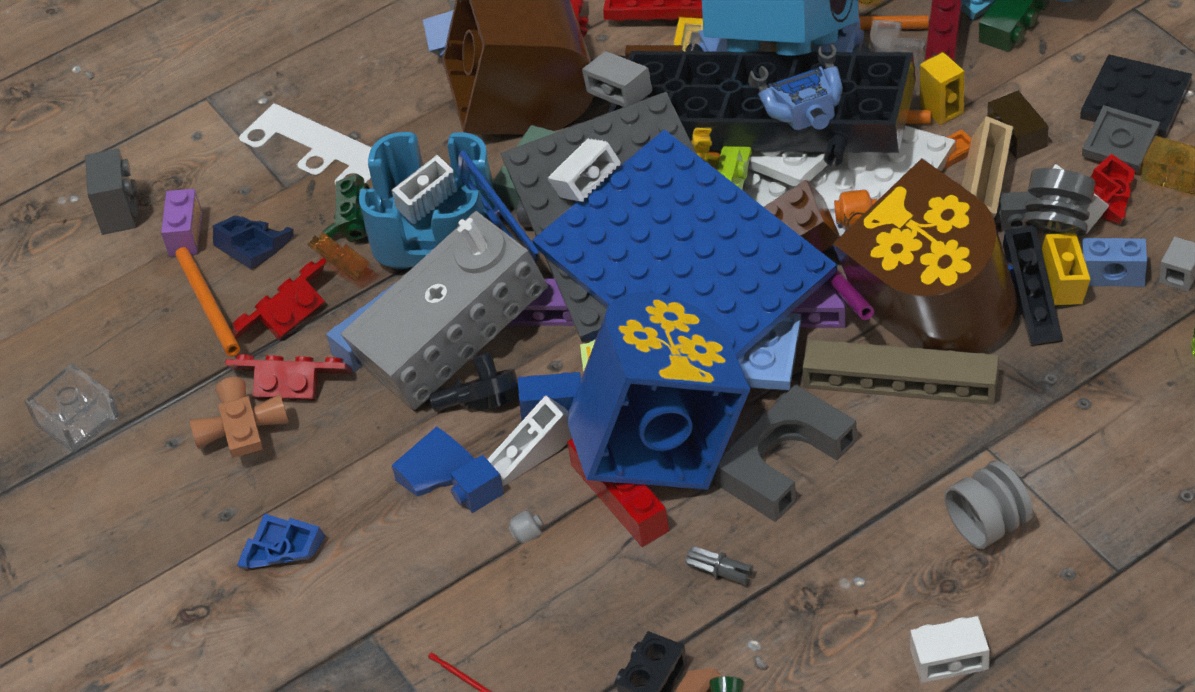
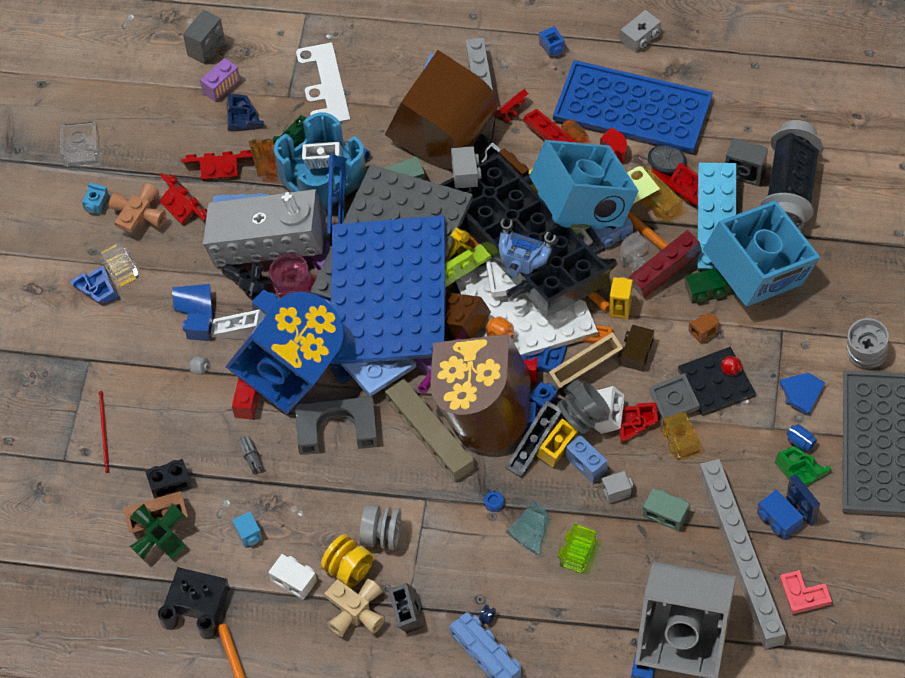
camera: 40 degrees right, 10 degrees up
orange piece [175,247,240,356] -> none
white brick [548,138,620,202] -> none
none -> dark azure brick [82,182,109,215]
none -> clear brick [99,241,139,288]
none -> dark azure brick [232,512,262,548]
none -> clear pink wheel [269,254,314,299]
none -> yellow wheel [320,534,374,588]
none -> tan brick [324,579,385,637]
none -> black brick [388,583,425,633]
none -> blue tile [484,491,504,512]
none -> clear light blue slope [506,500,549,555]
none -> dark orange brick [688,312,719,344]
none -> red piece [721,356,743,376]

